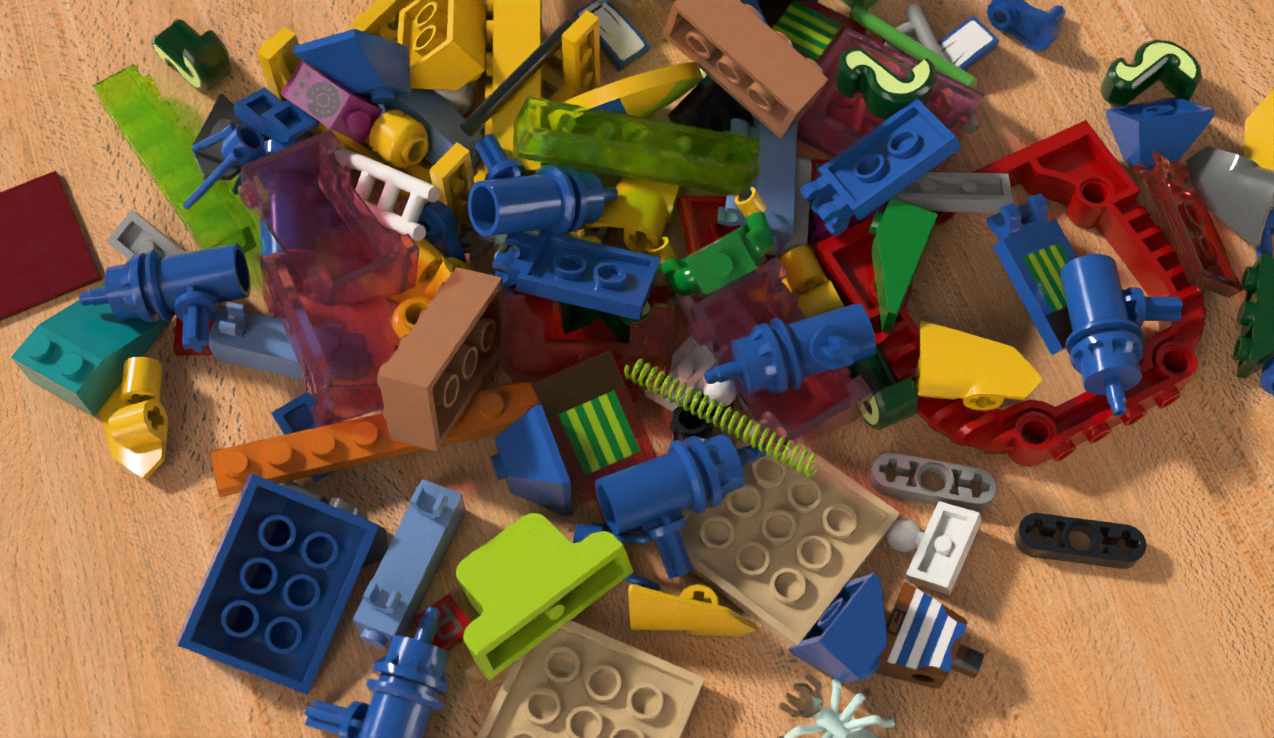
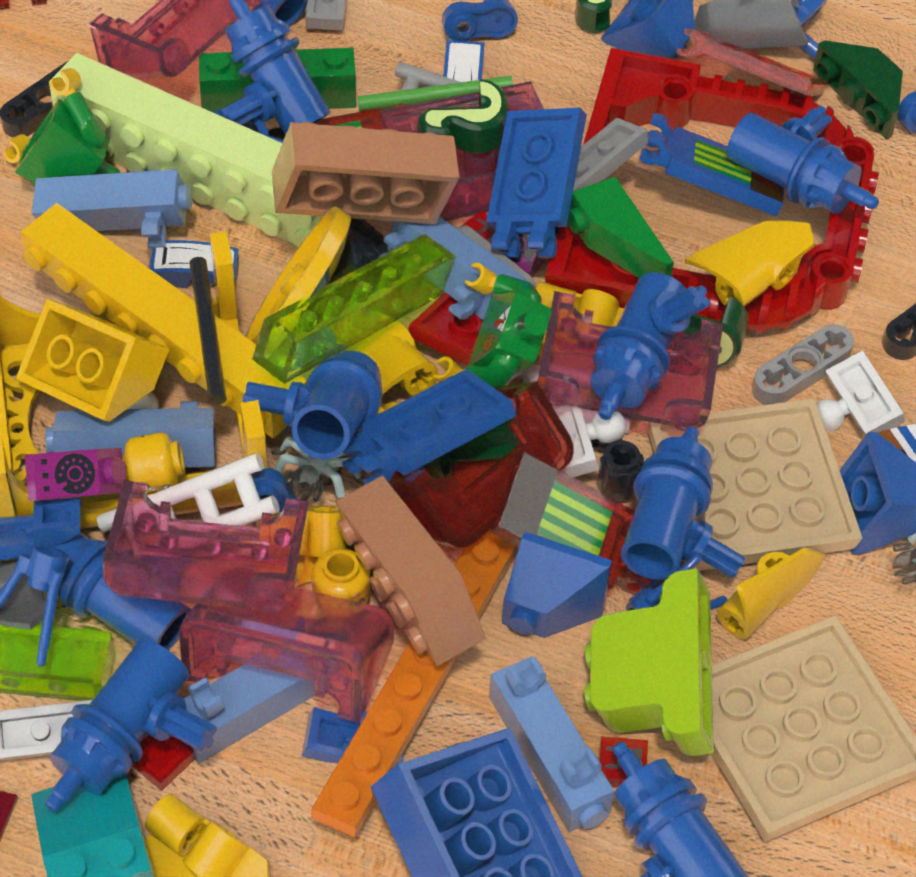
camera: 50 degrees left, 10 degrees down
blue slope [293,29,411,104] -> none
lime piece [624,358,819,478] -> none

